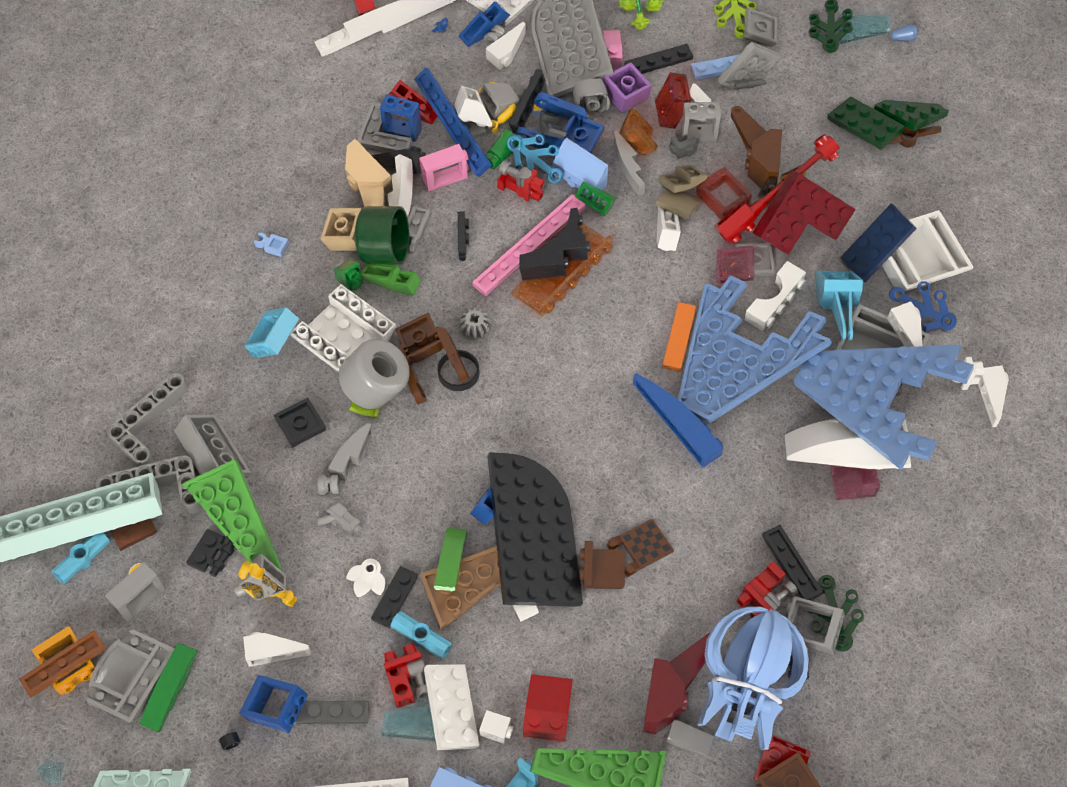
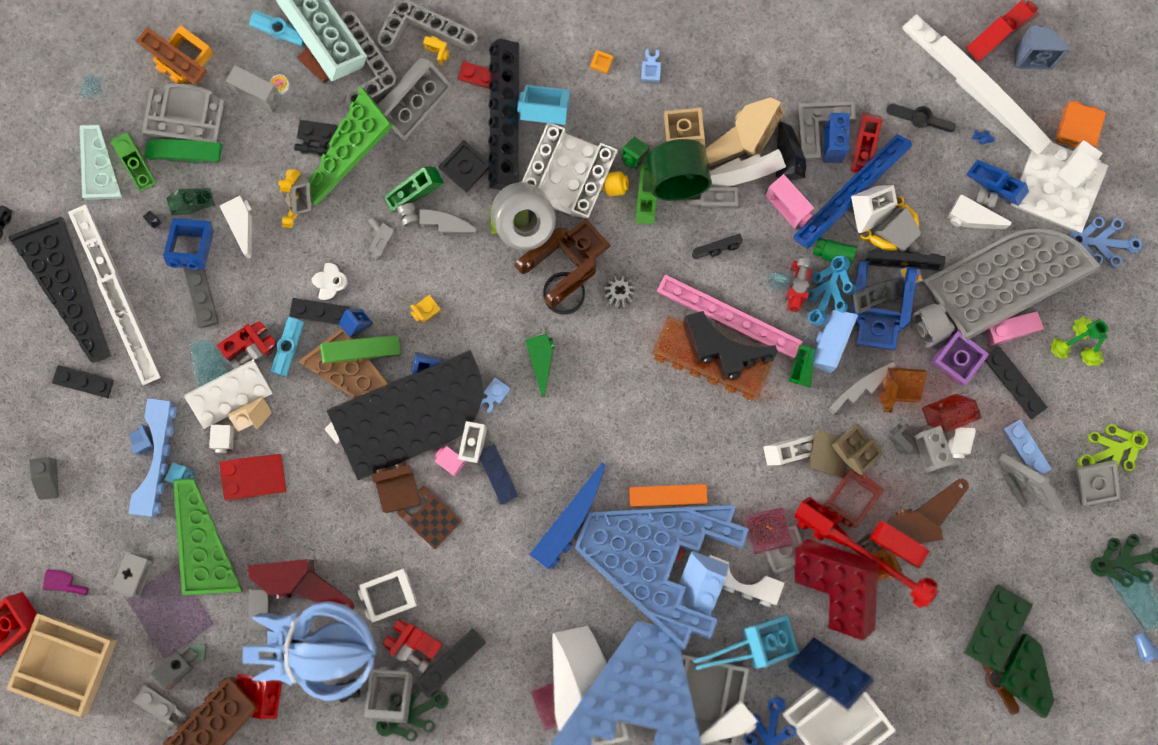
camera: 75 degrees right, 20 degrees up
none -> bright green slope [110,131,156,192]
none -> clear green slope [166,188,215,215]
none -> tan slope [228,397,272,432]
none -> blue slope [339,309,374,338]
none -> white window [358,569,419,623]
none -> green slope [383,166,444,212]
none -> yellow bracket [410,295,441,324]
none -> yellow bracket [423,36,450,66]
none -> bright pink brick [435,446,466,477]
none -> red plate [457,61,490,89]
none -> white slope [458,421,487,463]
none -> light blue plate [480,377,511,413]
none -> dark blue plate [480,444,519,505]
none -> black brick [488,38,519,190]
none -> green slope [525,333,555,397]
none -> light orange tile [590,50,614,74]
none -> yellow head [601,171,629,197]
none -> light blue slope [679,551,729,616]
none -> clear light blue slope [766,272,790,290]
none -> red beam [870,521,930,569]
none -> black piece [886,103,956,132]

